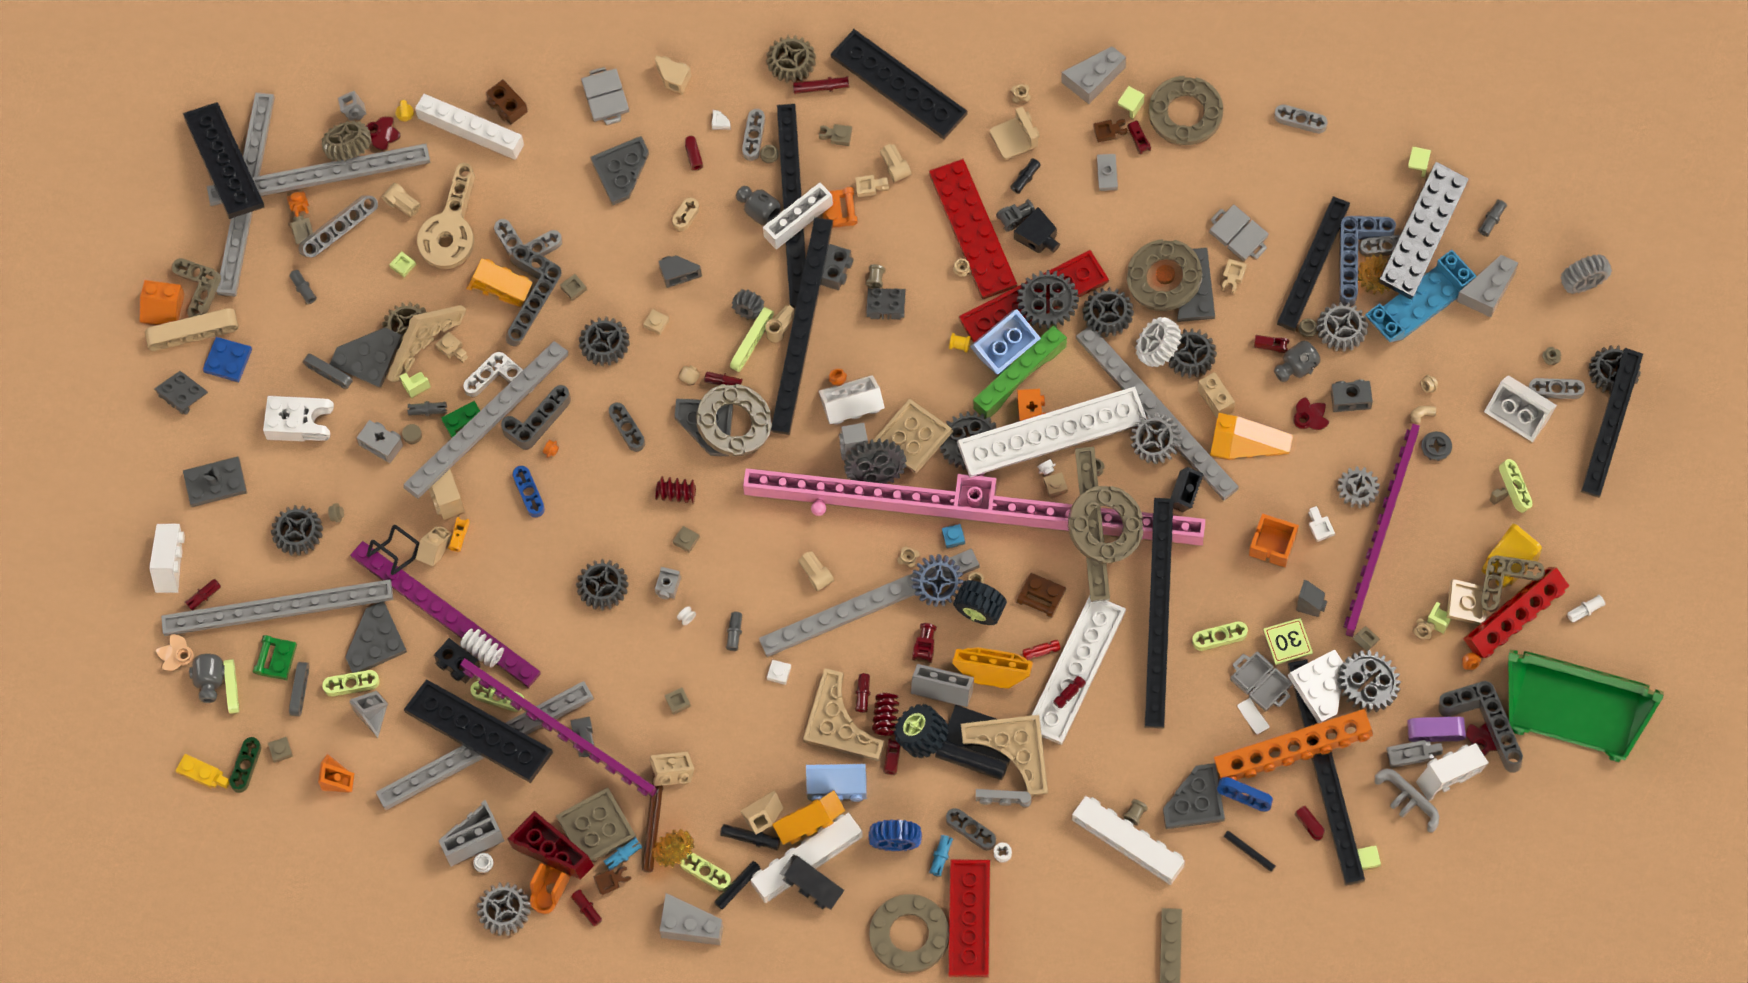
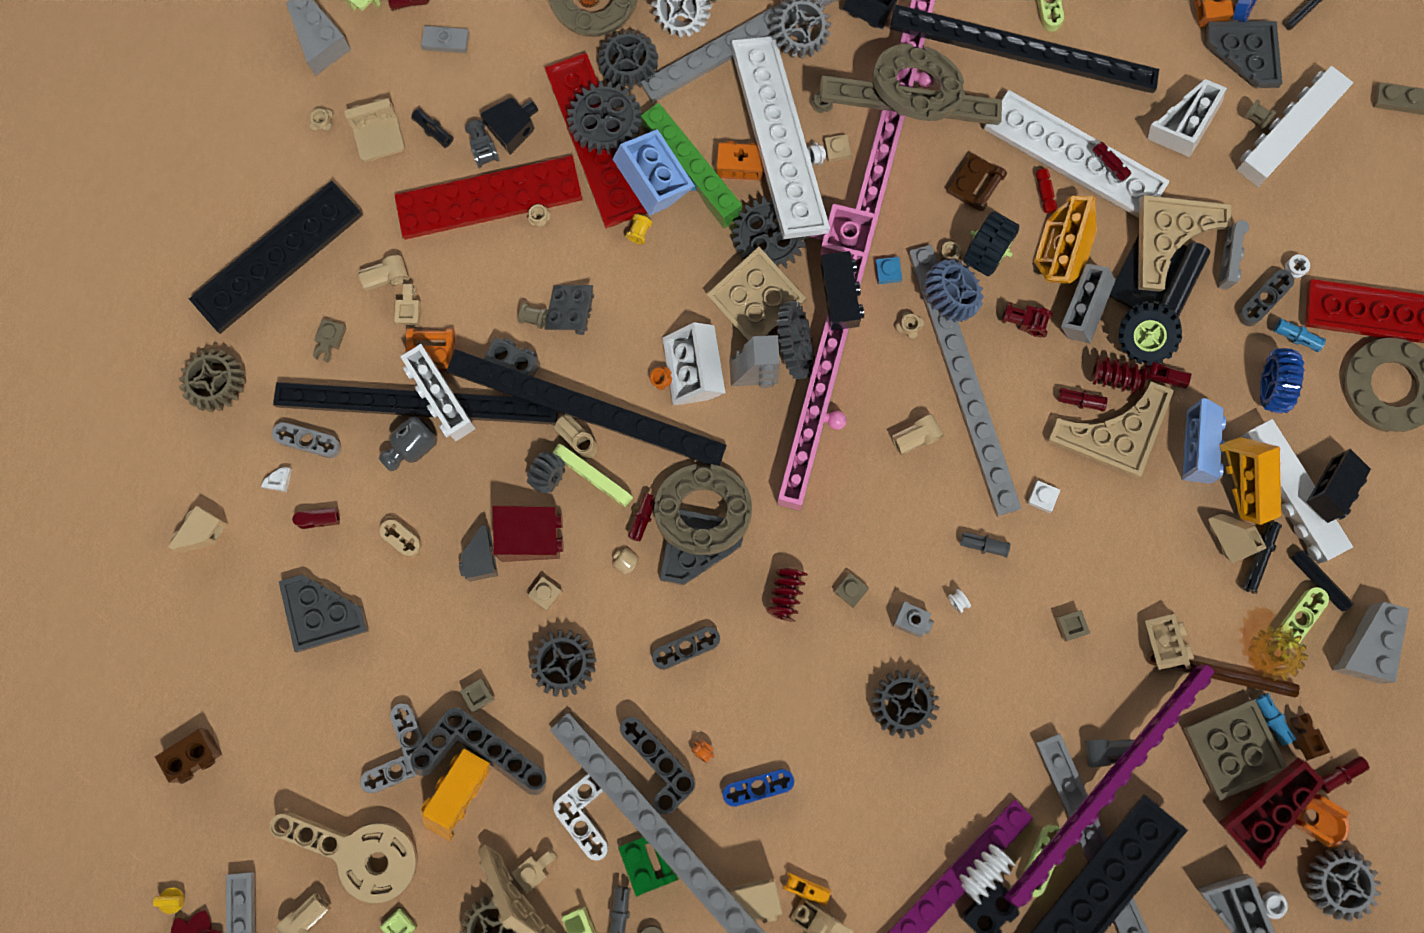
camera: 80 degrees left, 10 degrees up
white brick [415,94,524,160] -> none
light grey piece [581,67,629,125] -> none
dark tan plate [760,145,779,163] -> none
dark red pin [793,76,849,94] -> none
reddish brown plate [1093,119,1128,143] -> none
none -> dark red slope [493,506,564,562]
none -> black brick [820,251,864,331]
none -> white wedge [1147,79,1227,157]

